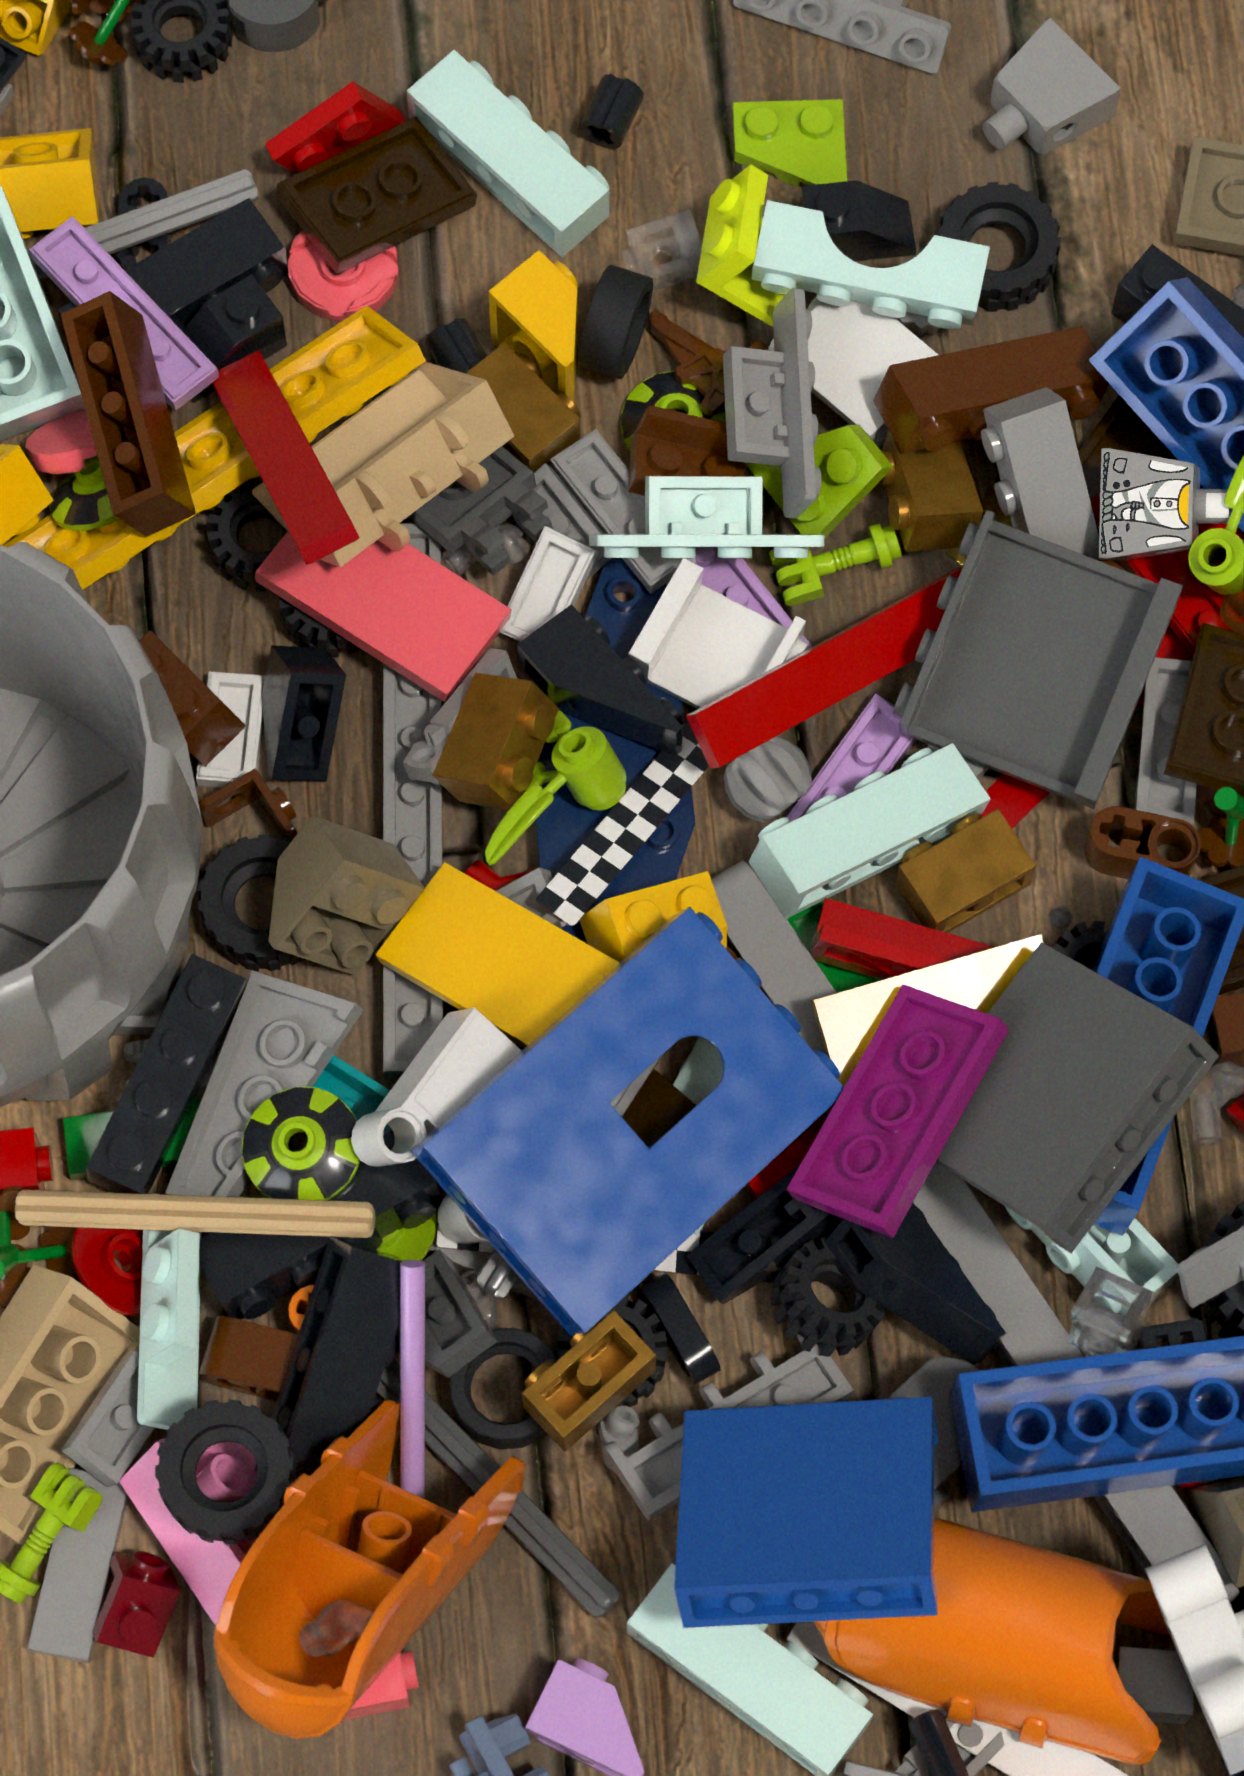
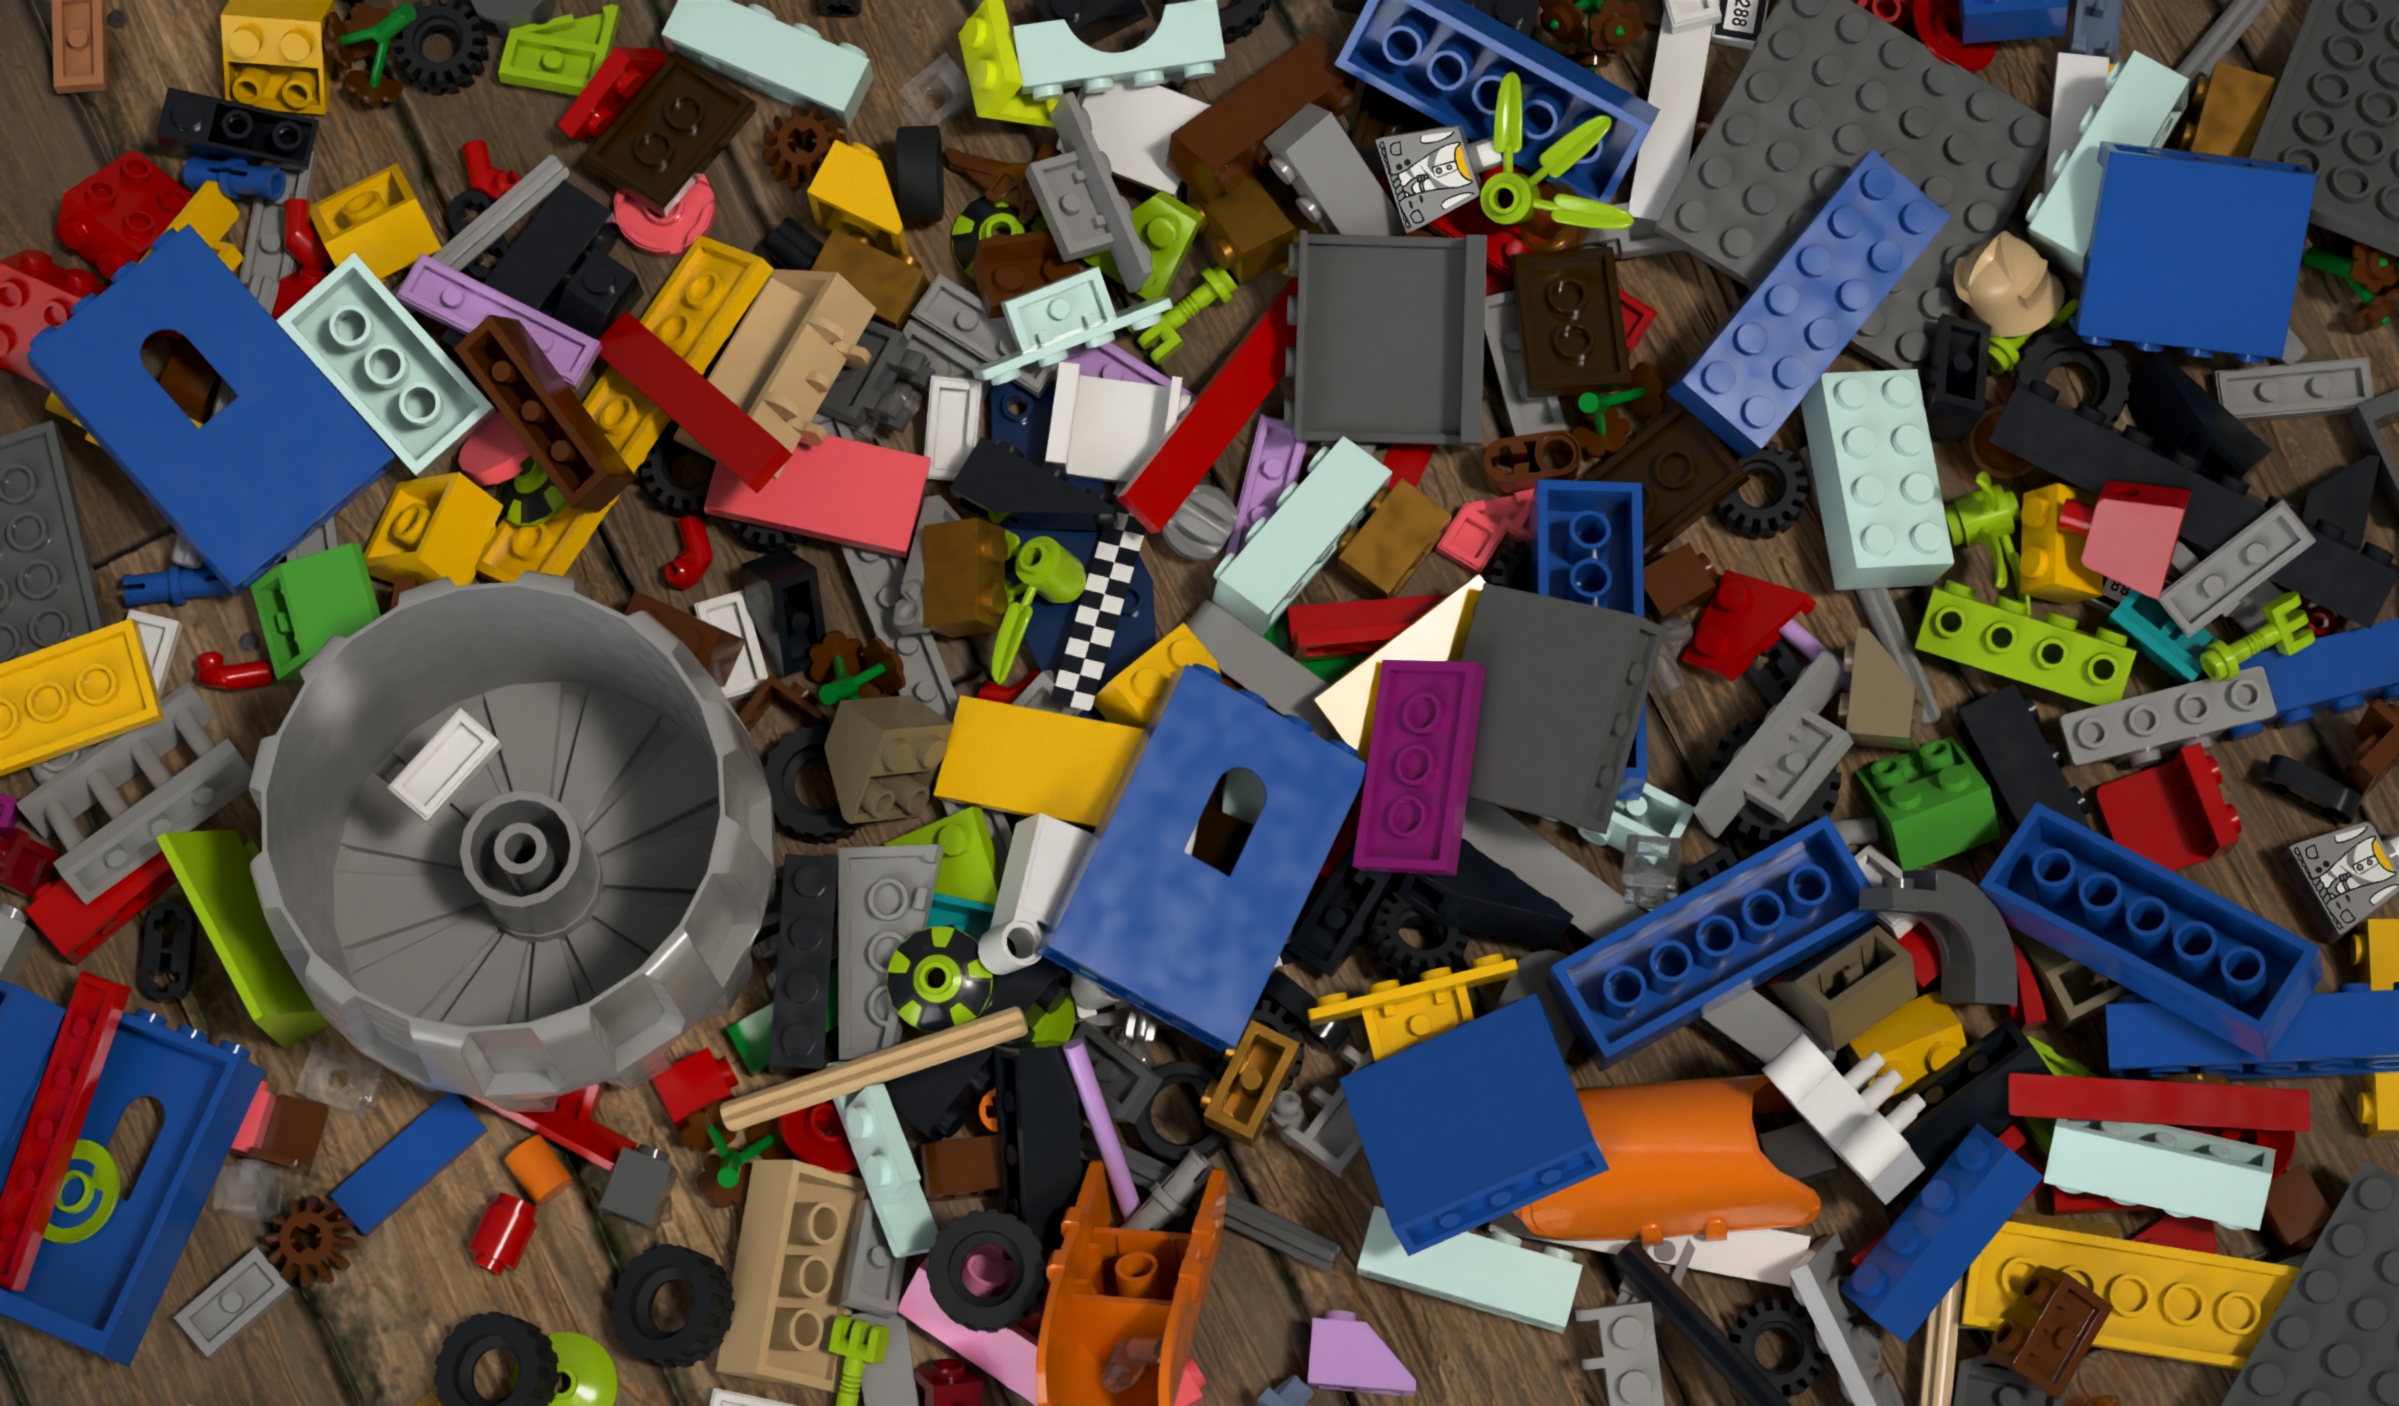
camera: 15 degrees left, 5 degrees up
none -> red arm [462,140,521,201]
none -> lime wing [498,4,621,96]
none -> red arm [664,514,713,590]
none -> reddish brown gear [762,105,848,193]
none -> reddish brown plant [809,630,906,705]
none -> lime wing [884,807,1003,905]
none -> light grey pin [1120,1148,1215,1231]
none -> yellow bracket [1307,954,1518,1063]
none -> coral tile [1436,488,1535,576]

